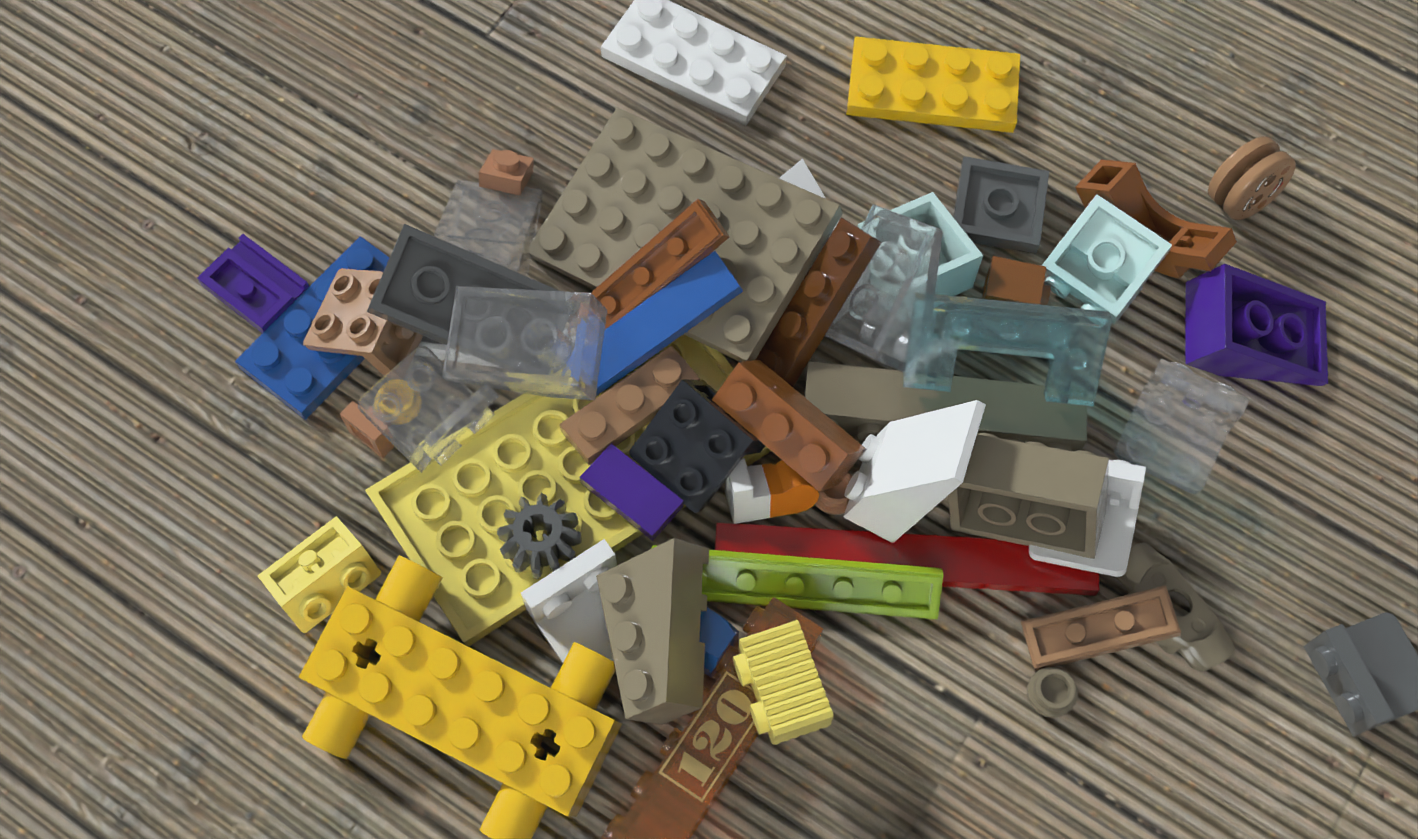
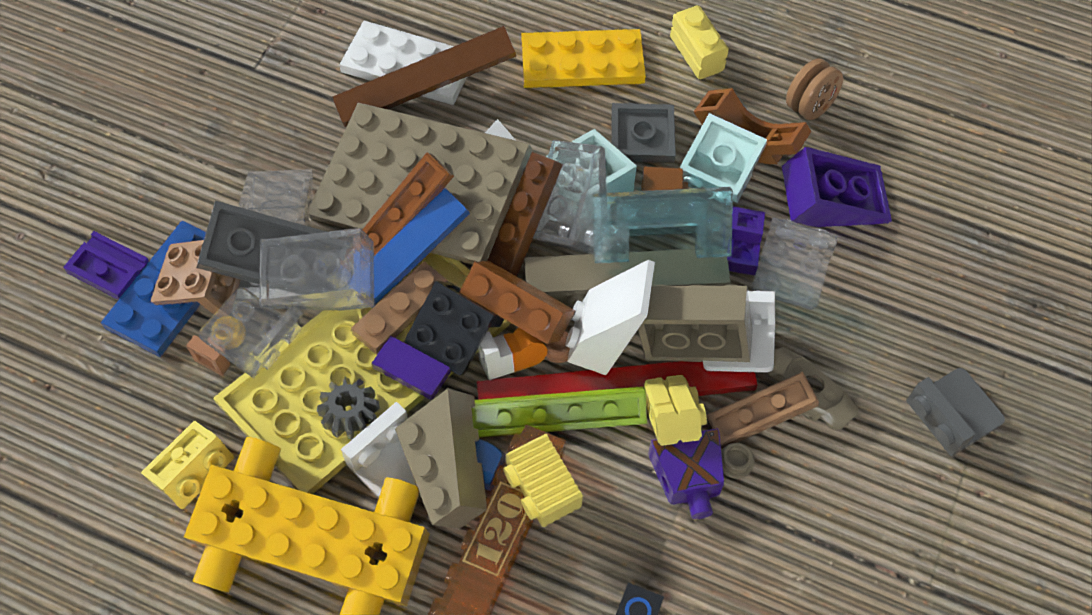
camera: 10 degrees left, 5 degrees down
nougat plate [479,149,534,196] -> none
none -> reddish brown tile [332,26,517,127]
none -> light yellow brick [644,375,707,446]
none -> dark purple torso [648,428,724,519]
none -> light yellow brick [670,5,729,80]
none -> dark purple slope [726,207,765,276]

